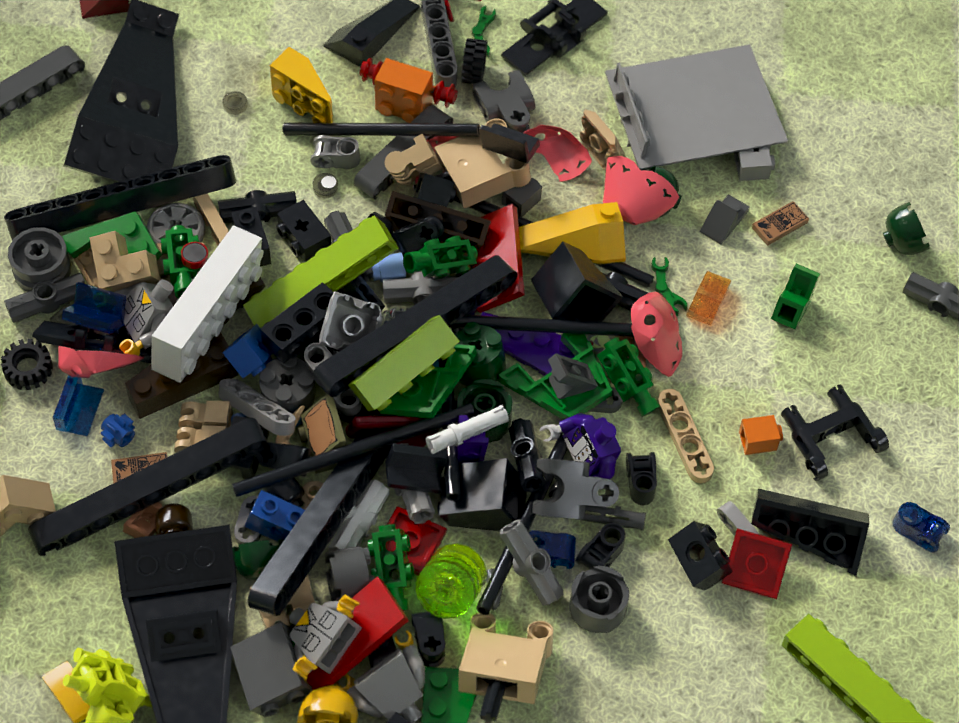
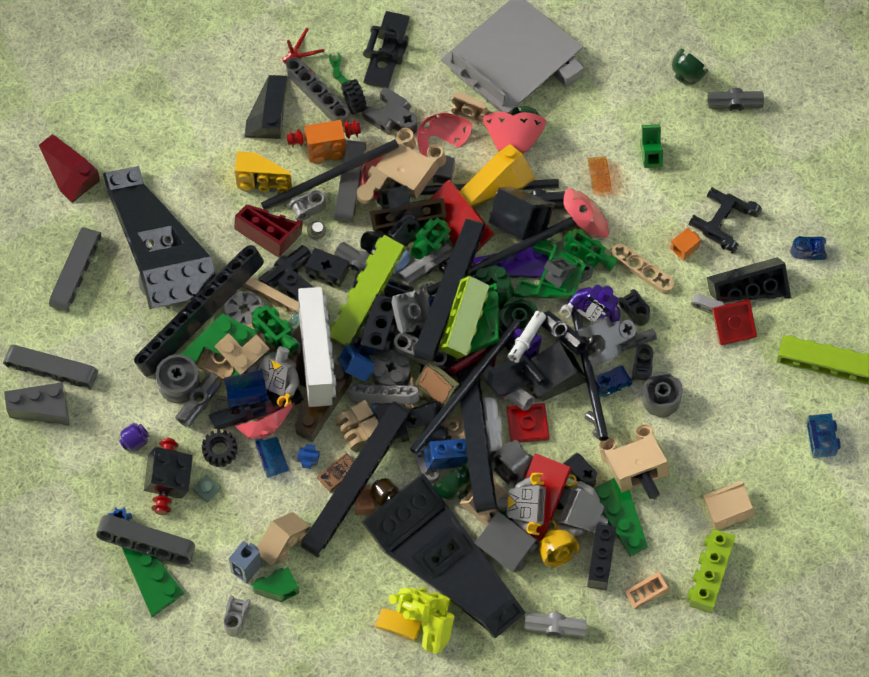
camera: 30 degrees left, 5 degrees up
tile [181,242,208,269] -> none
clear smoke tile [222,91,248,115] -> none
green brick [368,524,415,611] -> none
clear neon green wheel [415,543,487,619] -> none
black panel [479,123,540,164] -> none
light grey piece [500,520,563,605] -> none
green piece [651,257,687,316] -> none
black brick [668,521,733,590] -> none
dark grey slope [700,194,750,245] -> none
medium nougat tile [752,201,809,246] -> none
none -> dark red wedge [234,204,303,258]

